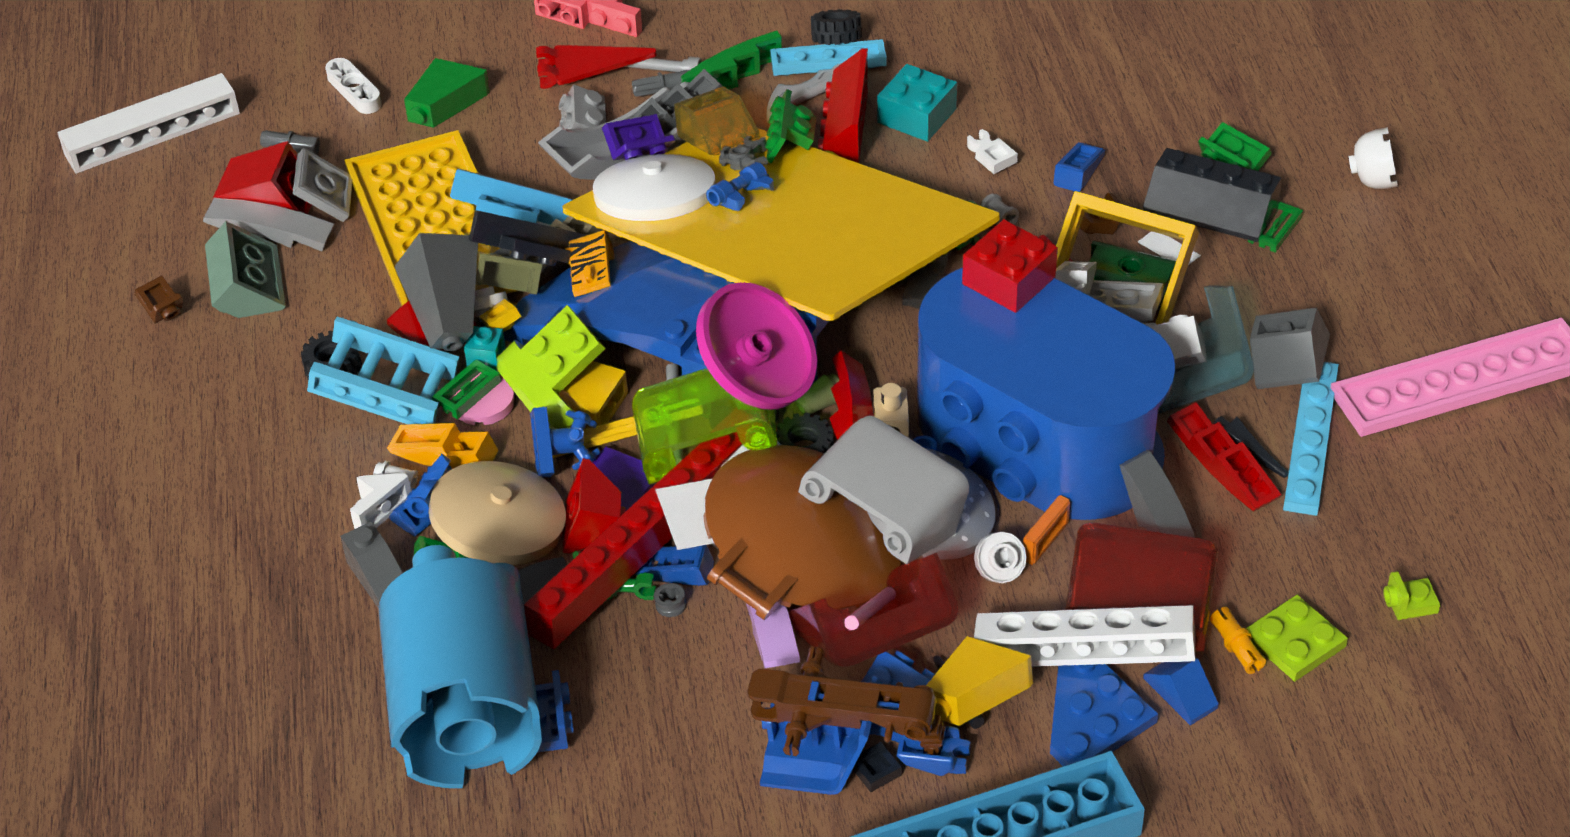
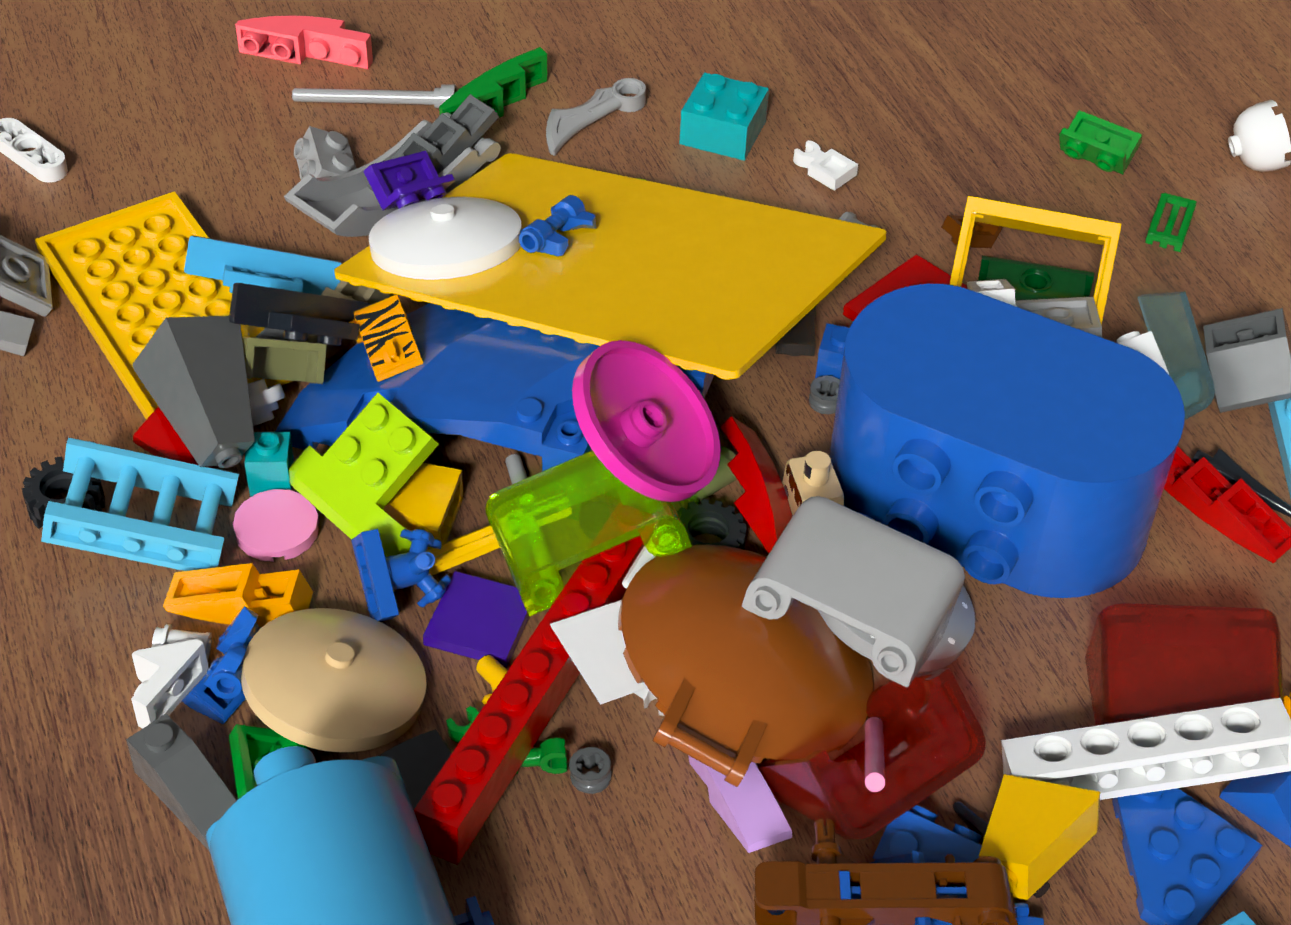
camera: 15 degrees left, 0 degrees up
green slope [404,58,490,128] -> none
green tile [432,360,501,420] -> none
yellow plate [479,299,522,332] -> none
red flag [536,45,657,89] -> none
red slope [562,458,626,554] -> none
dark grey axle [632,70,687,97] -> none
blue slope [635,545,714,586] -> none
clear yellow slope [674,86,760,155] -> none
dark grey piece [719,136,769,177] -> none
green bracket [765,89,816,164] -> none
medium azure plate [770,39,887,76] -> none
black tyre [811,9,862,45] -> none
red slope [818,48,868,163] -> none
red brick [962,219,1058,313] -> none
white plate [974,532,1027,583] -> none
orange tile [1023,495,1070,565] -> none
blue slope [1053,142,1105,192] -> none
dark grey slope [1119,450,1199,564] -> none
white sticker [1138,231,1201,265] -> none
slope [1143,148,1282,242] -> none

